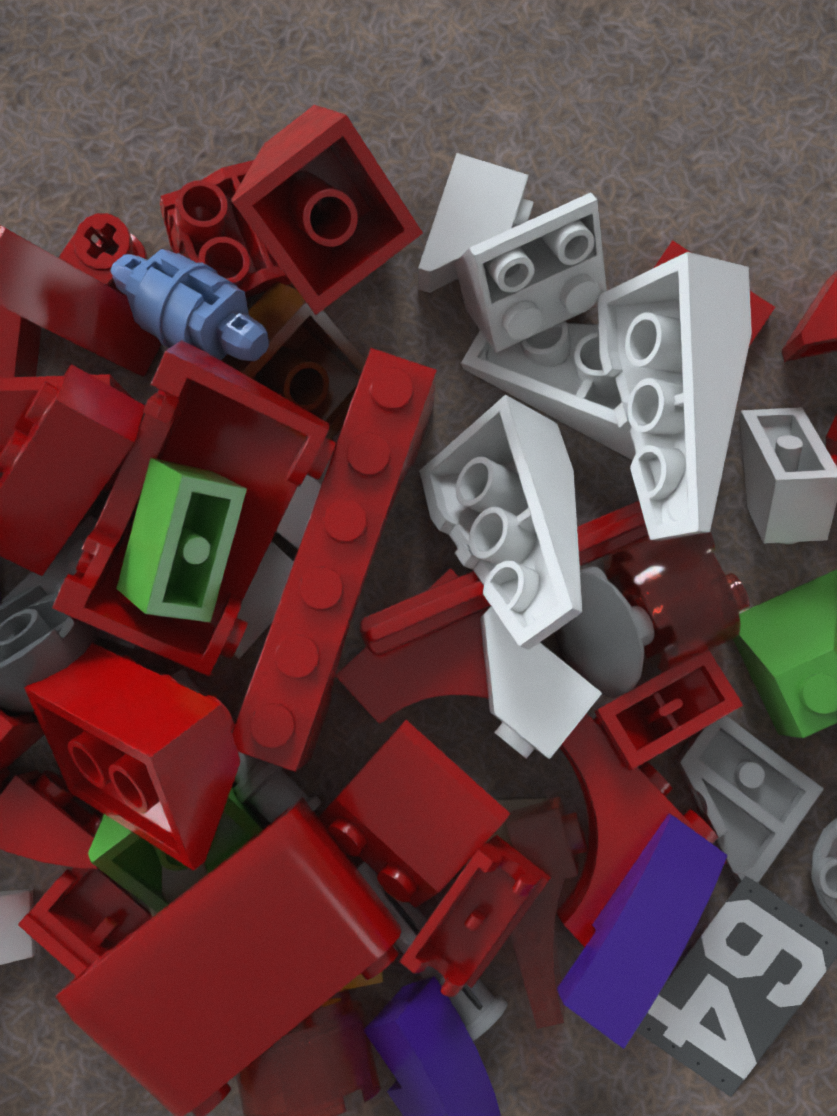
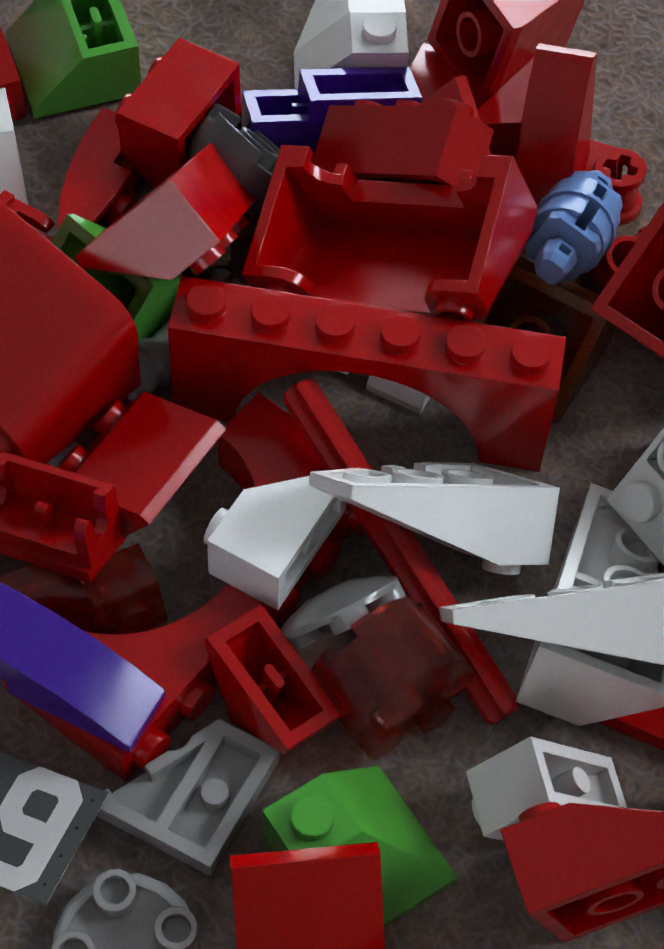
camera: 80 degrees right, 25 degrees down
bright green brick [116,458,247,623] -> none

